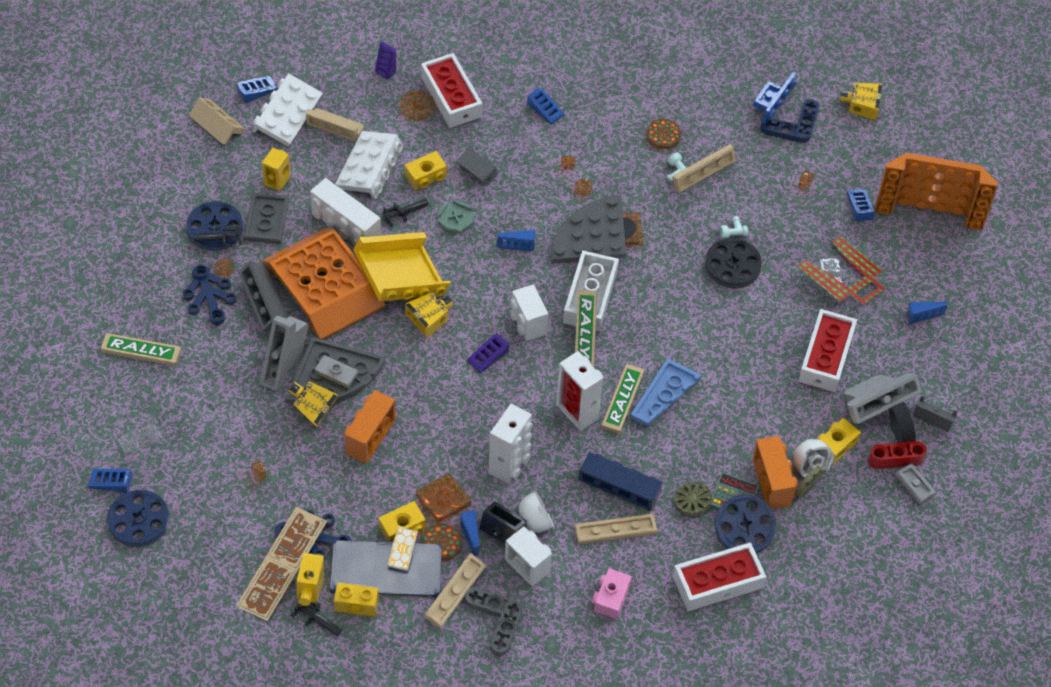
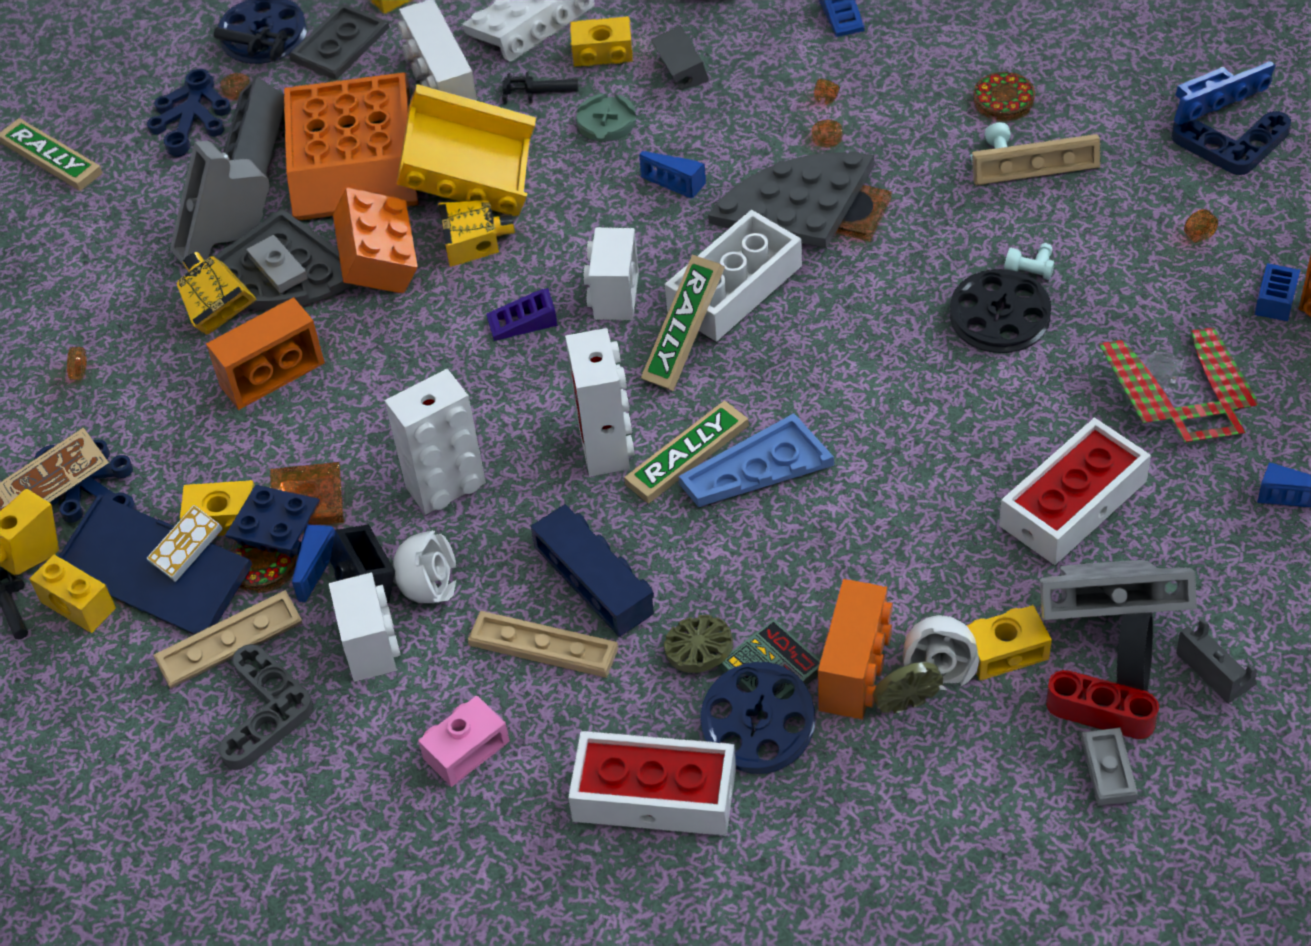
camera: 35 degrees right, 5 degrees down
none -> dark blue hinge [226,485,320,558]
none -> orange brick [333,188,418,293]

